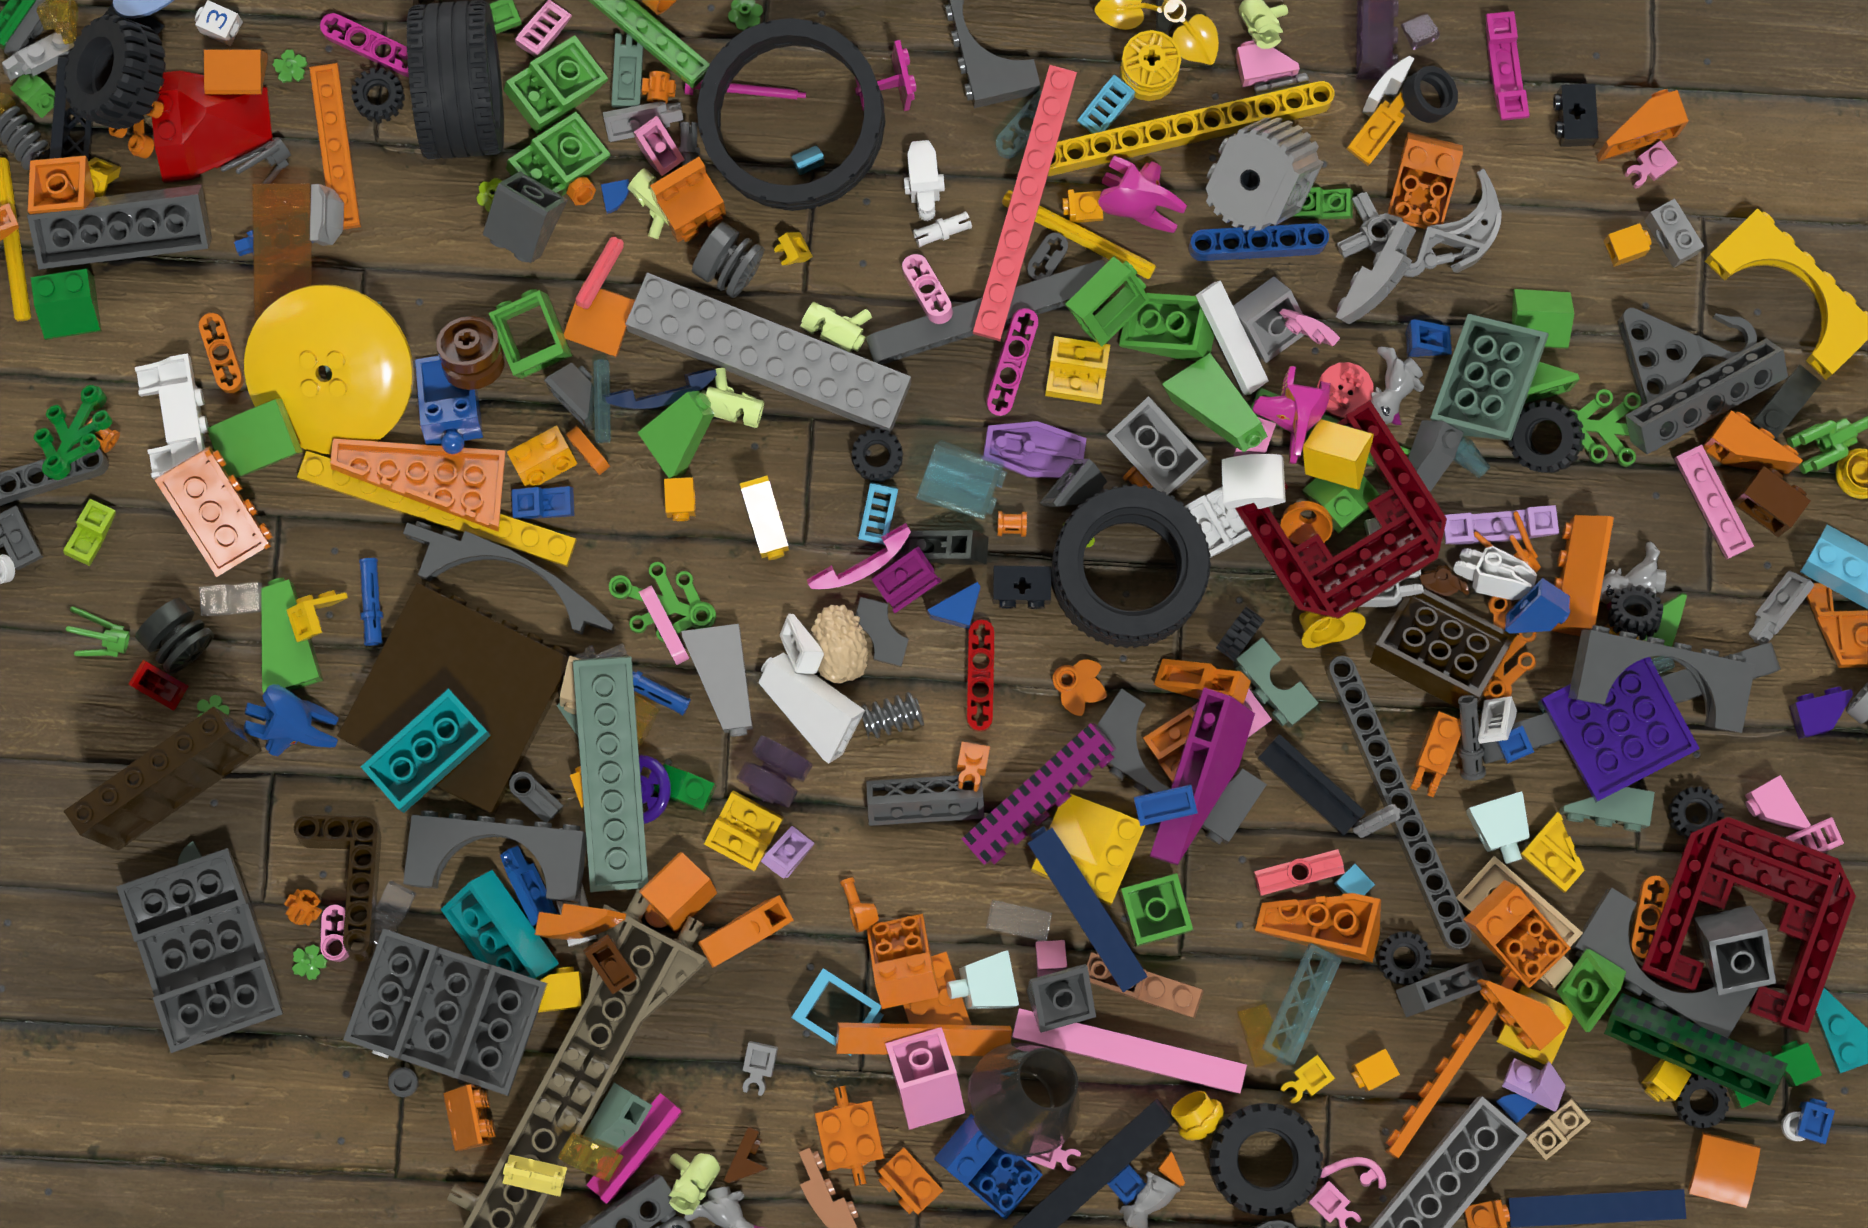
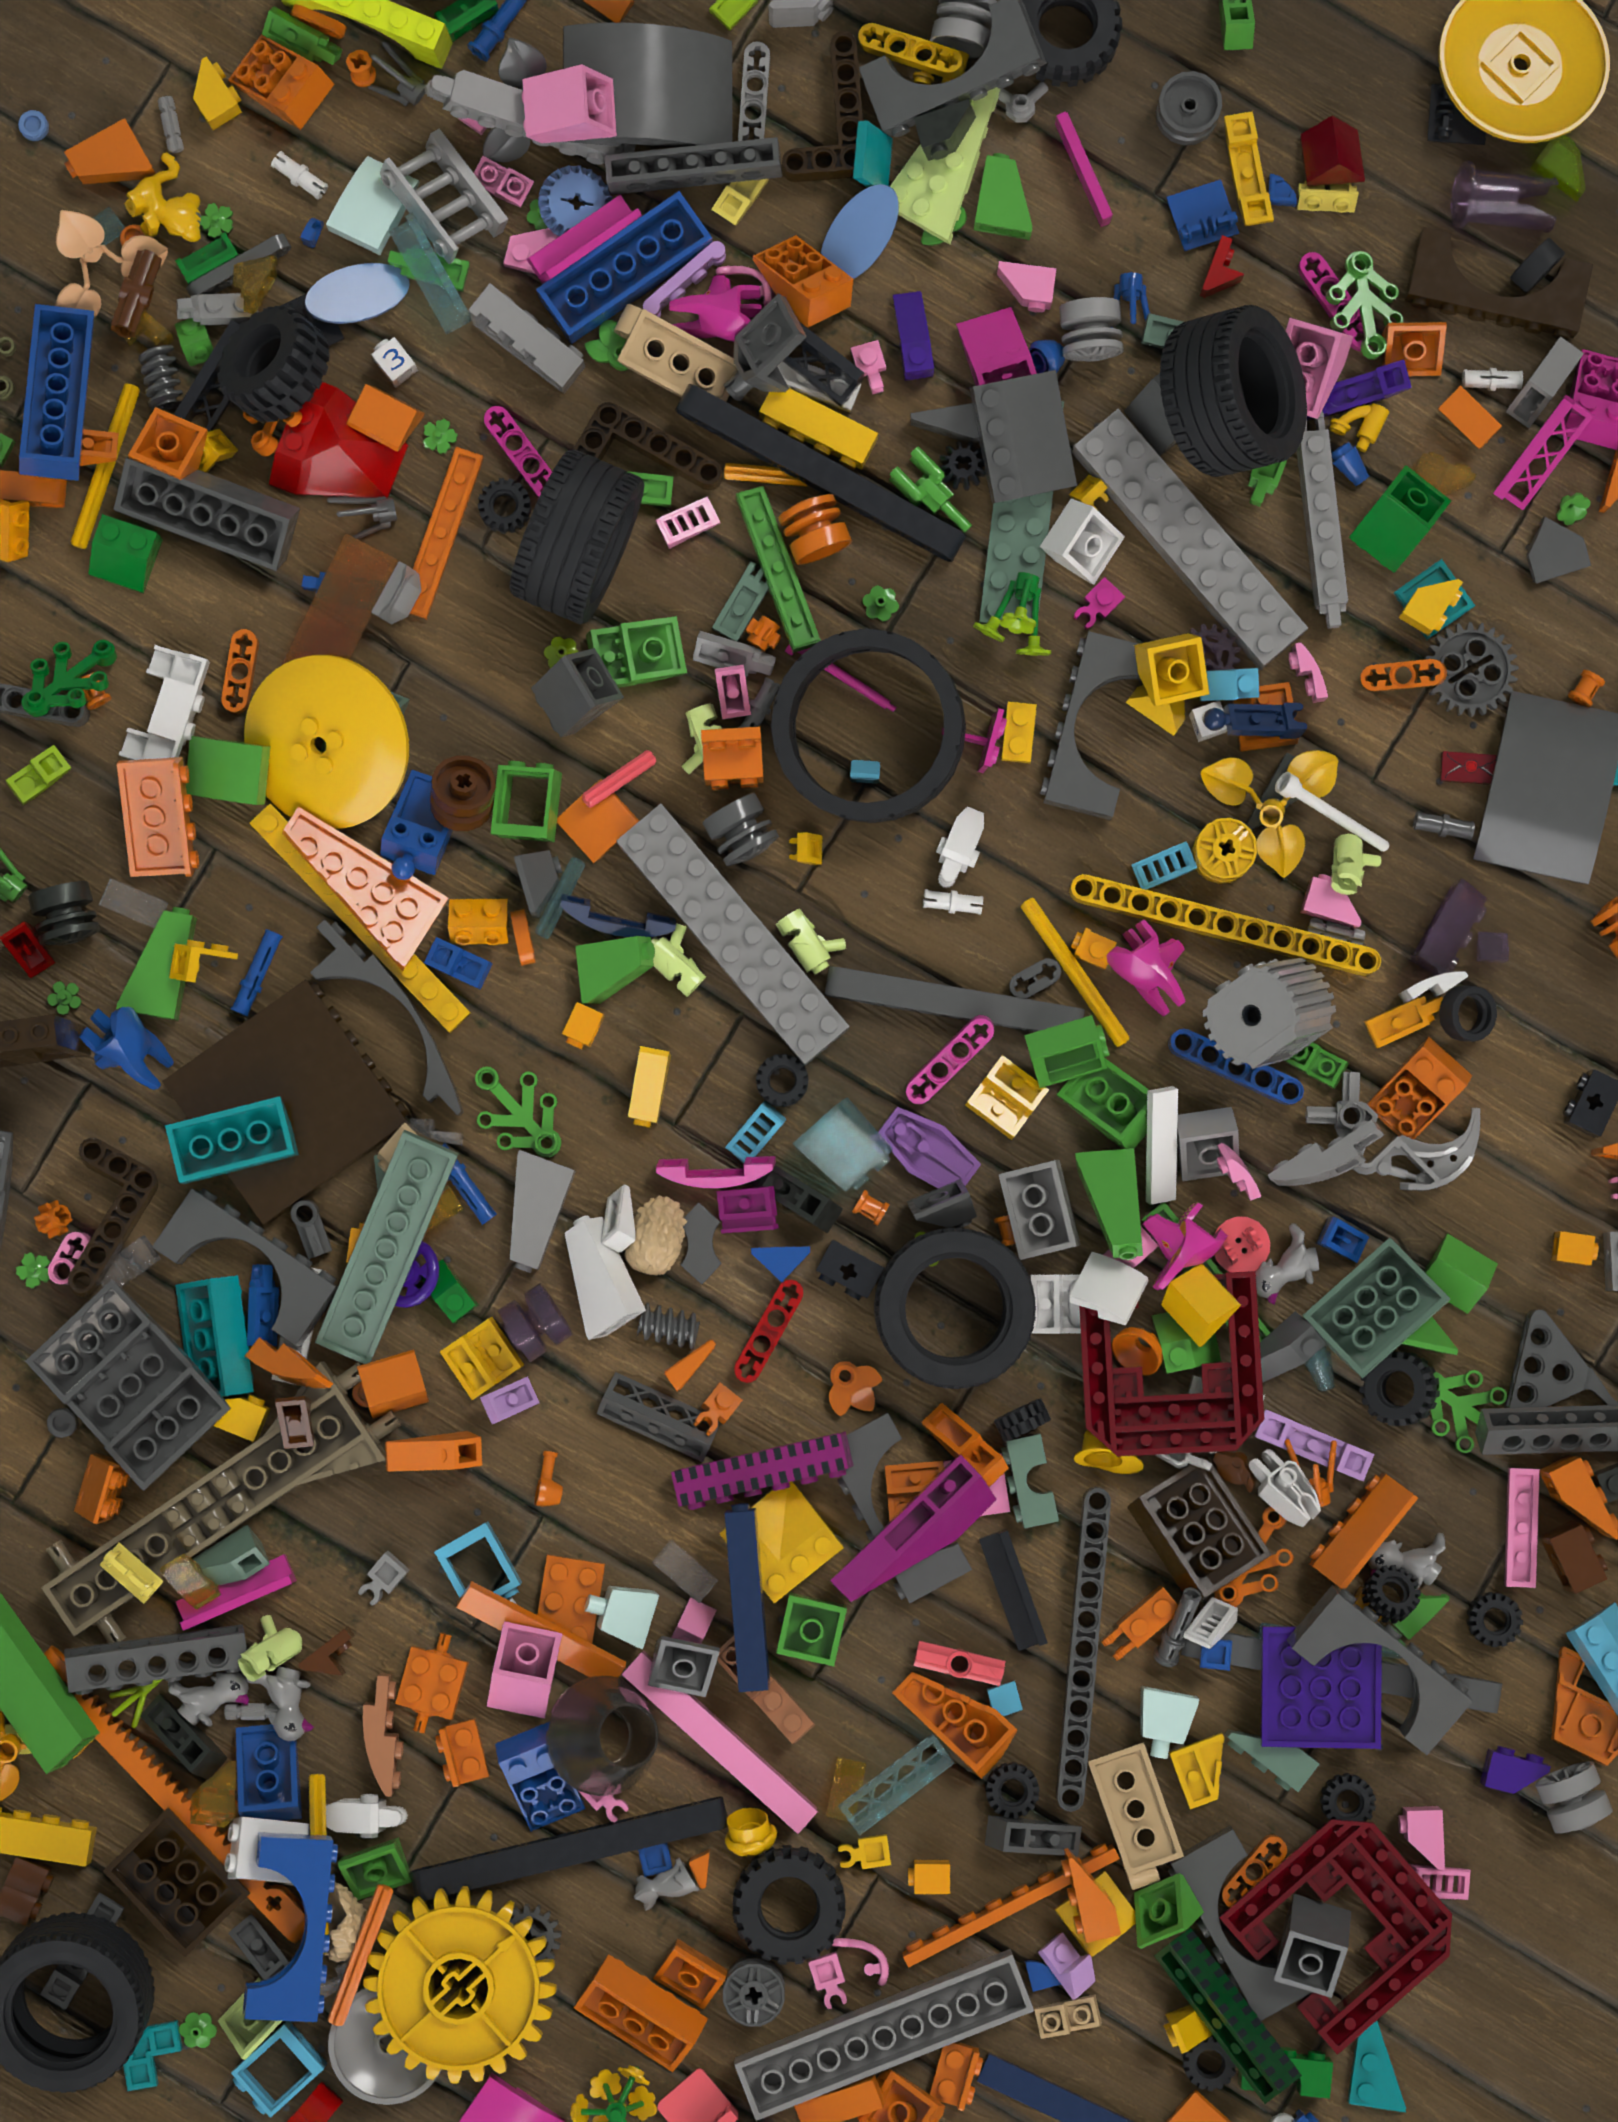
camera: 30 degrees right, 5 degrees up
bright green slope [504,35,608,134] -> none
orange tile [566,177,596,205] -> none
blue tile [601,179,630,214] -> none
bright pink beam [639,585,689,665] -> none
orange slope [867,914,939,1009] -> none
bright pink beam [902,254,953,324] -> none
coral plate [973,65,1077,341] -> none
clear light blue beam [996,89,1043,159] -> none
blue tile [1134,785,1198,826] -> none
light grey axle [1353,804,1401,838] -> none
orange slope [1463,880,1571,988] -> none
dark pink slope [1486,11,1530,121] -> none
blue slope [1505,578,1570,634] -> none
light grey hinge [1749,571,1815,645] -> none
none -> orange slope [664,1339,716,1391]
none -> yellow plate [1001,702,1037,763]
none -> black tyre [1466,1592,1523,1647]

